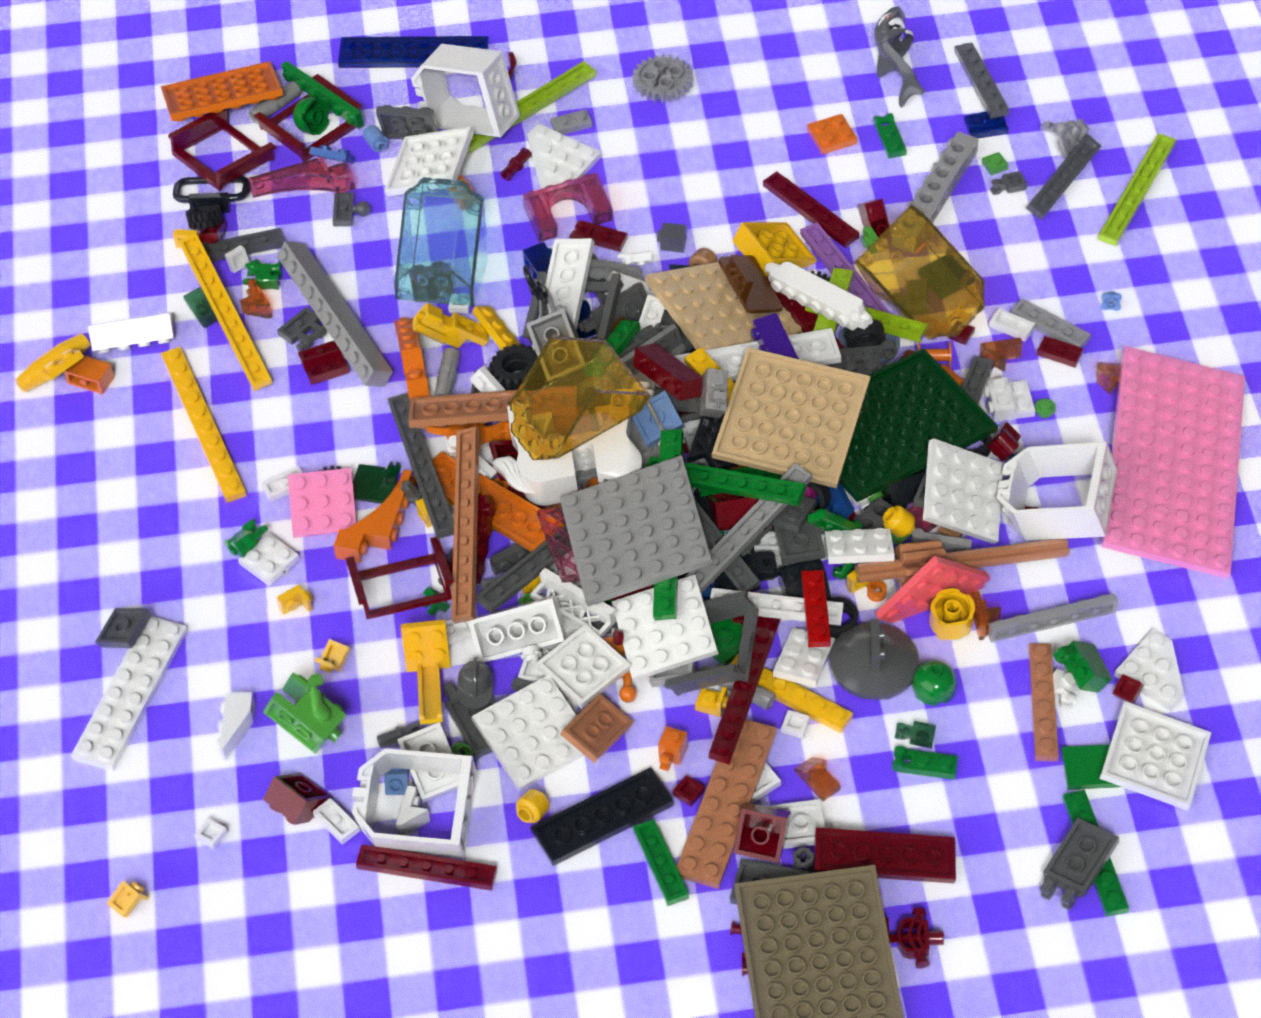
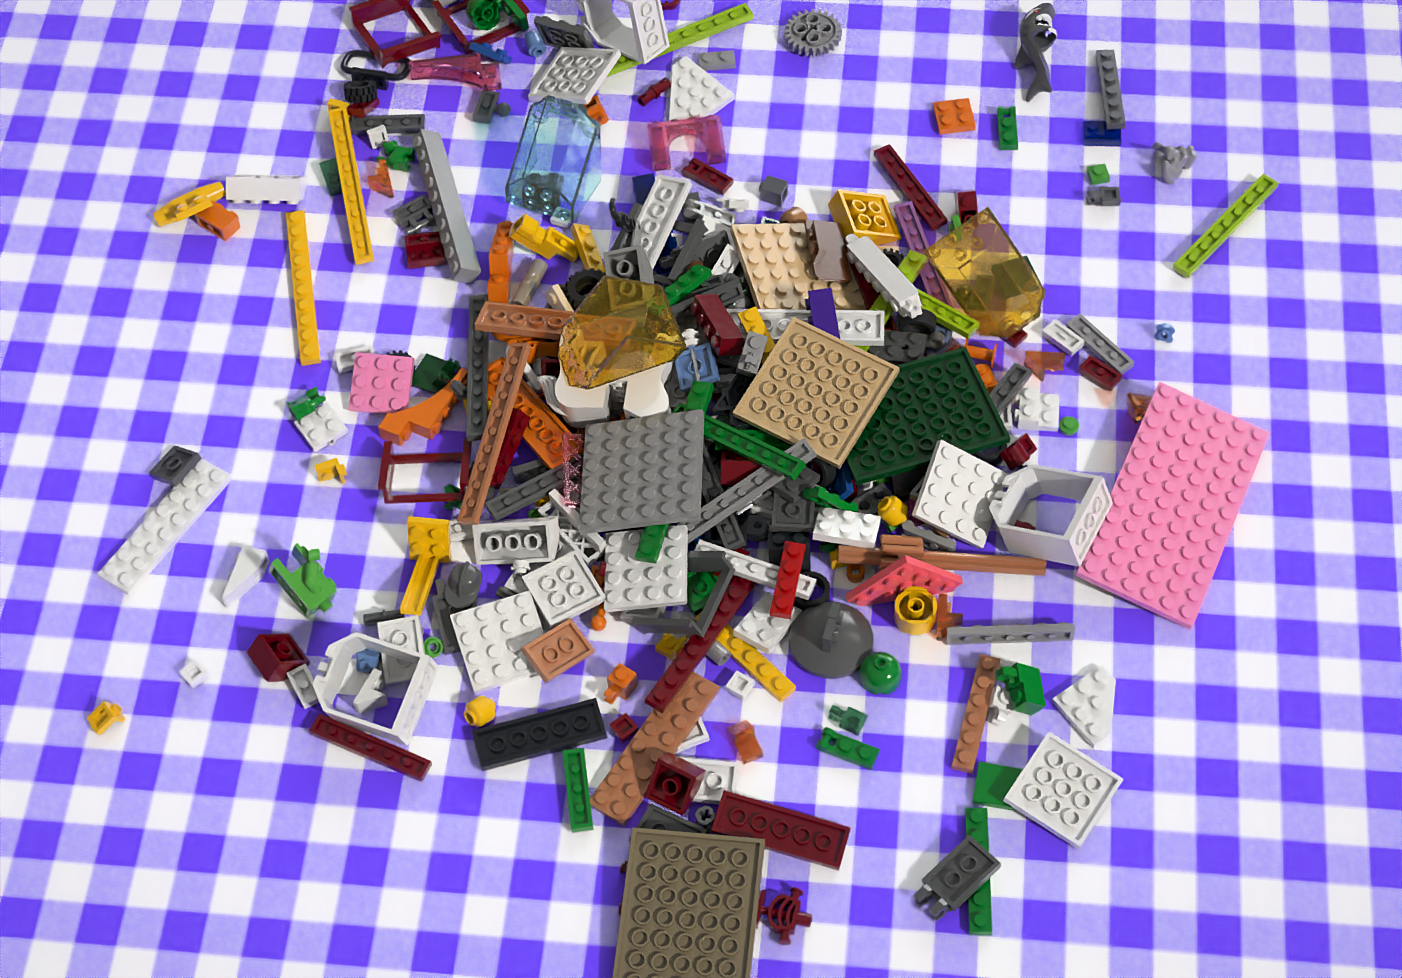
camera: 15 degrees right, 5 degrees up
yellow bracket [315,639,351,673] -> none
light grey brick [891,131,979,254] -> none
dark grey plate [1026,134,1102,220] -> none
dark red plate [1112,674,1144,704] -> none

